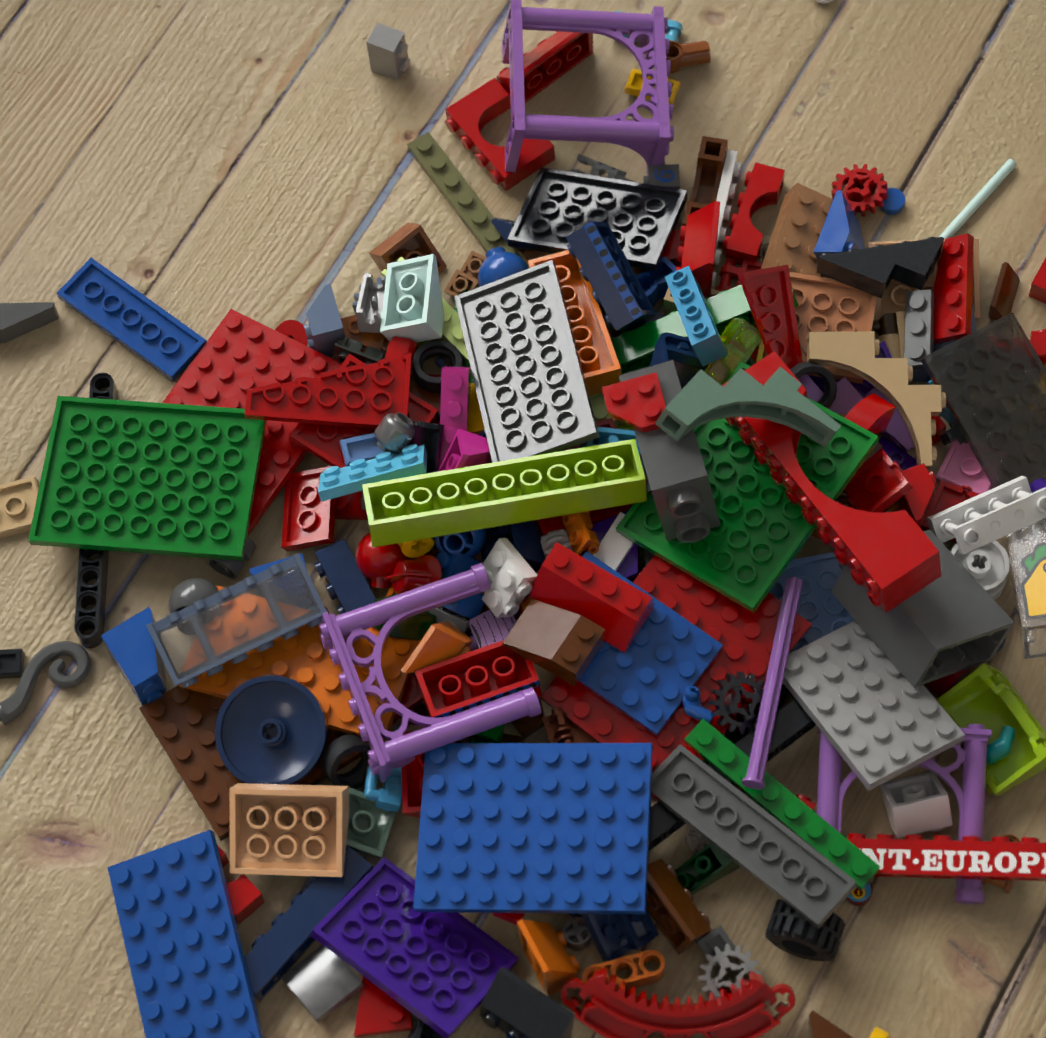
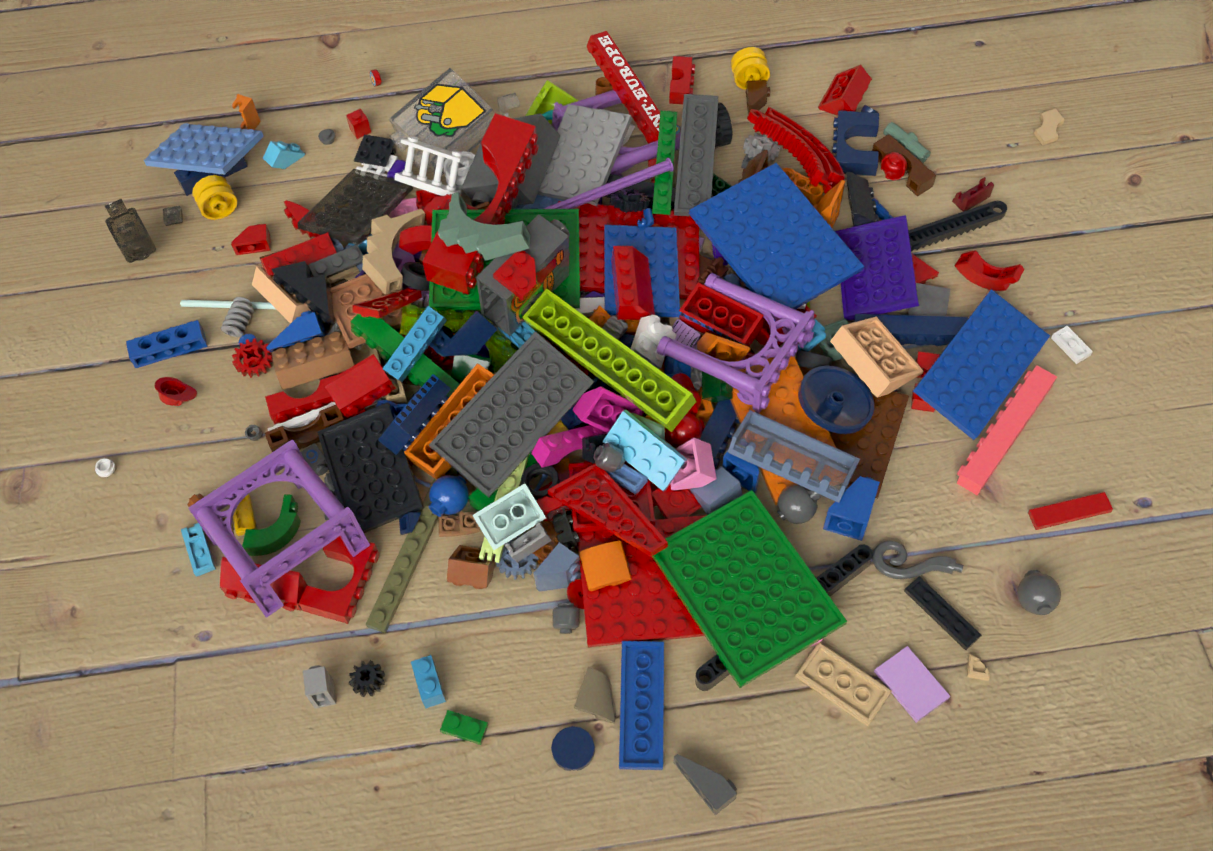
camera: 130 degrees left, 5 degrees down
reddish brown slope [502,599,605,687] -> none
none -> blue brick [126,320,208,368]
none -> red piece [154,377,197,406]
none -> light grey piece [220,297,254,338]
none -> green arch [242,494,301,556]
none -> dark grey hinge [245,425,262,441]
none -> black gear [349,660,385,697]
none -> dark azure brick [411,655,446,708]
none -> green plate [440,710,488,745]
none -> dark blue tile [551,726,595,771]
none -> dark grey head [552,603,579,634]
none -> dark tan slope [574,667,615,724]
none -> orange slope [579,541,632,591]
none -> red arch [669,56,695,104]
none -> bright pink slope [670,438,717,490]
none -> sand blue slope [690,467,743,515]
none -> coral brick [957,365,1057,496]

